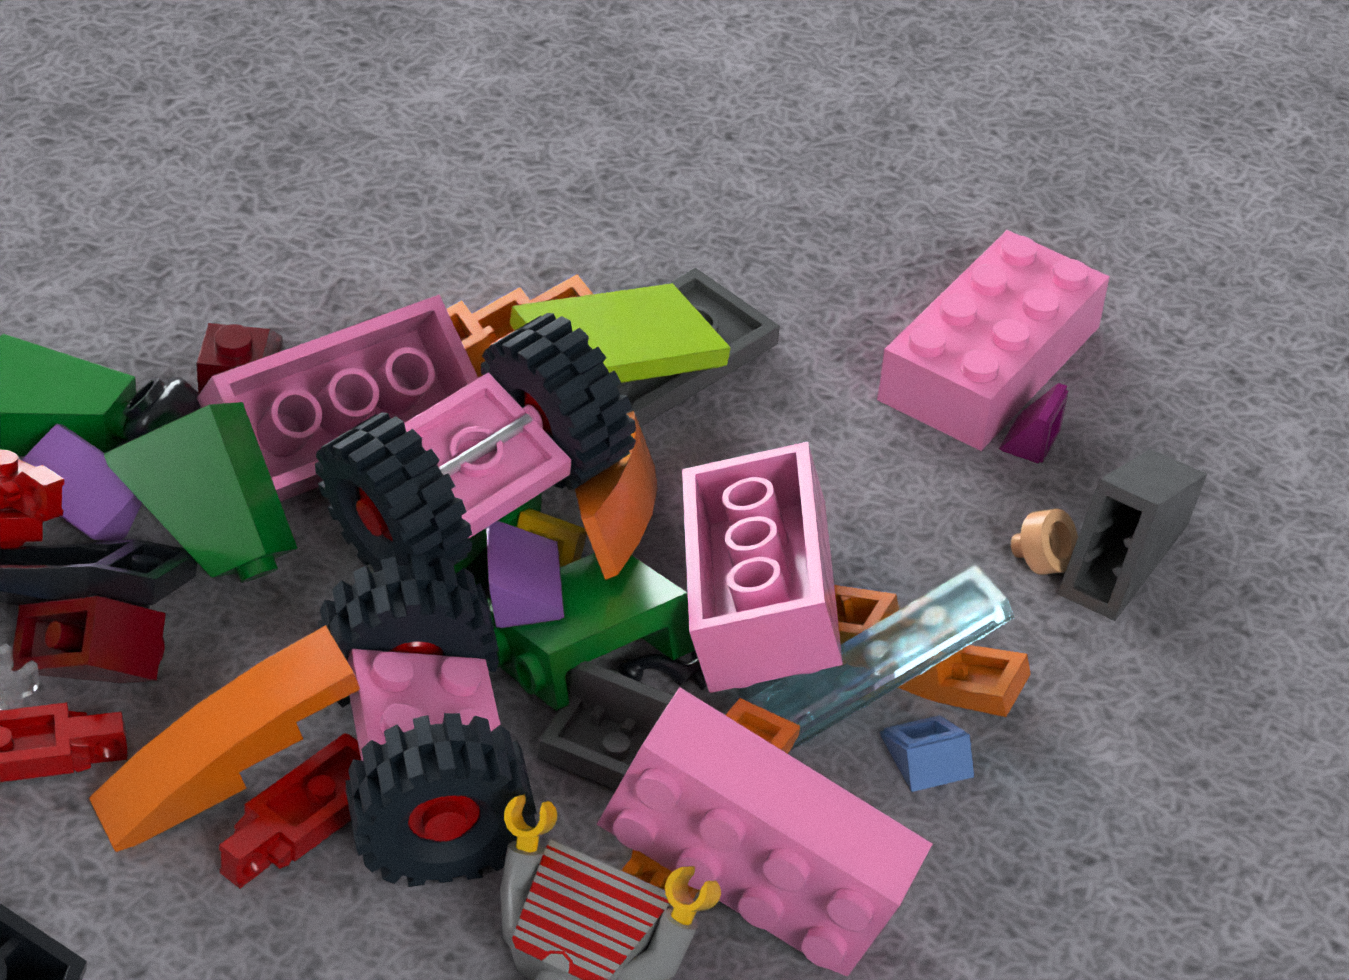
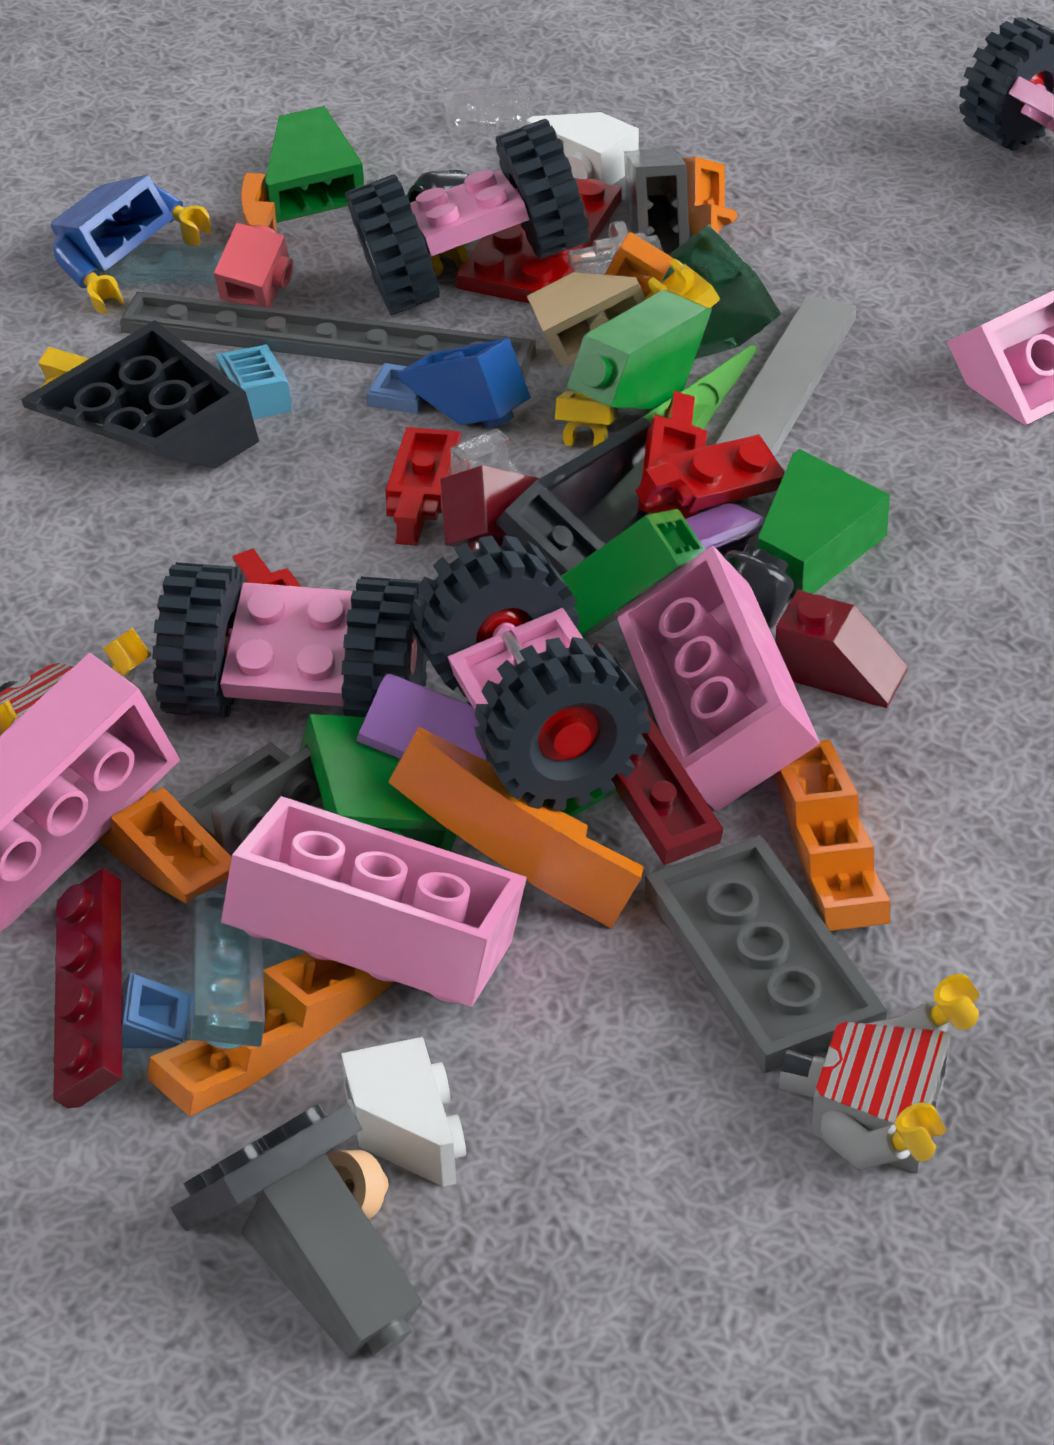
camera: 115 degrees right, 0 degrees up
orange slope [89,625,360,852] -> none
lime tile [509,283,731,383] -> none
bright pink brick [877,230,1110,451] -> none
magenta slope [999,383,1069,464] -> none
none -> dark red plate [53,867,122,1108]
none -> black plate [170,1103,363,1231]
none -> white slope [341,1037,466,1187]
none -> torso [779,973,980,1174]

